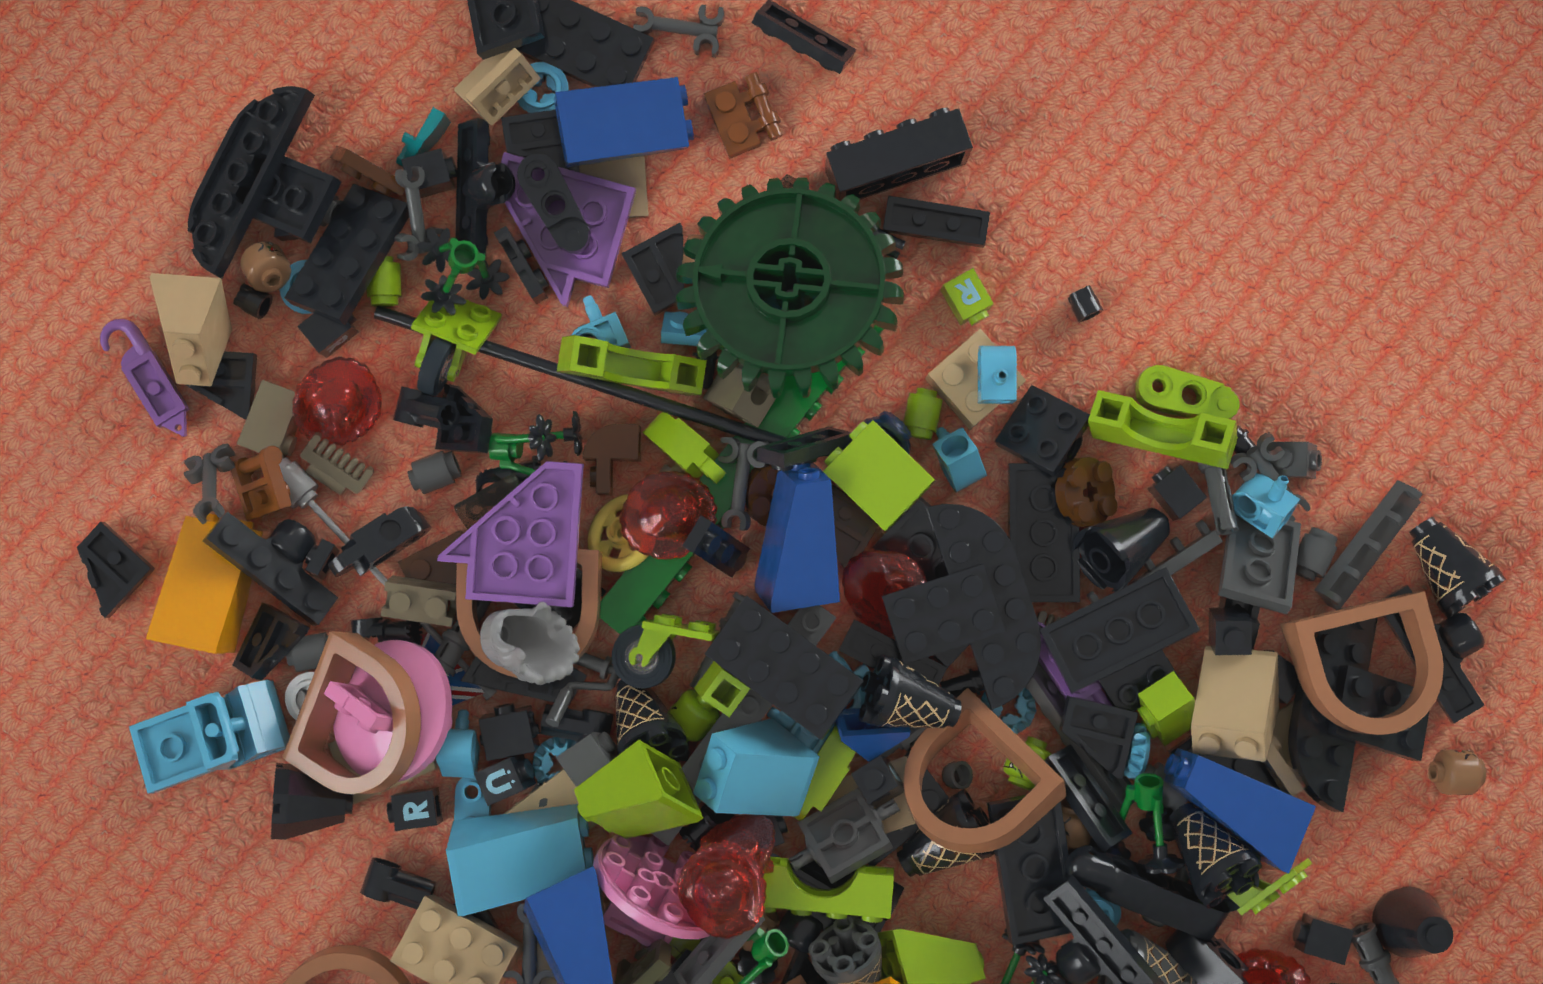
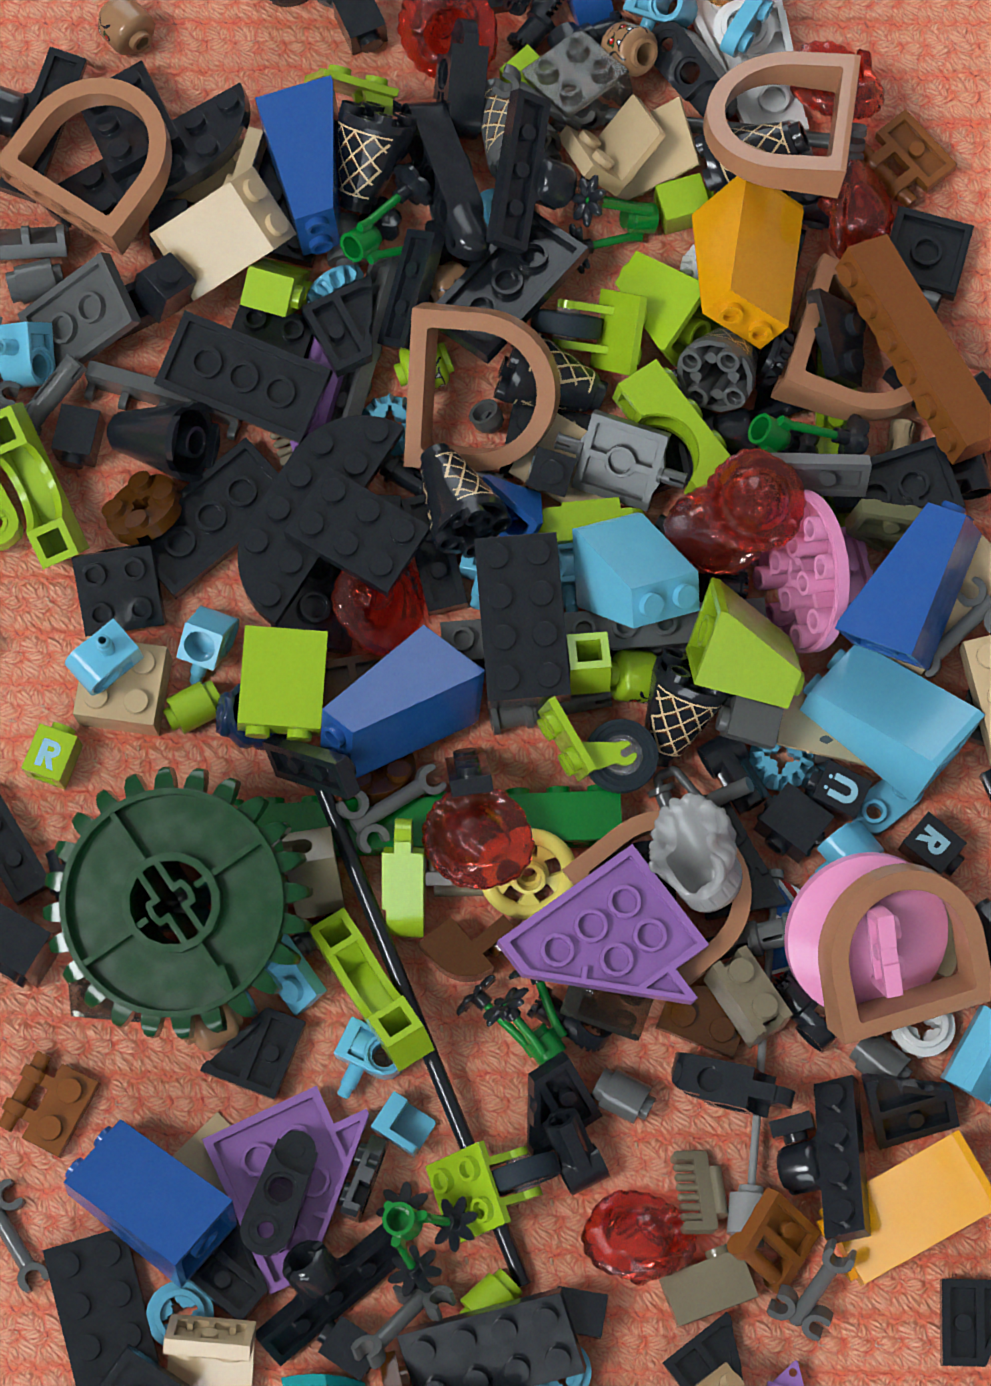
camera: 130 degrees left, 10 degrees down
none -> medium azure panel [371,1091,436,1158]
none -> lime plate [530,288,648,376]

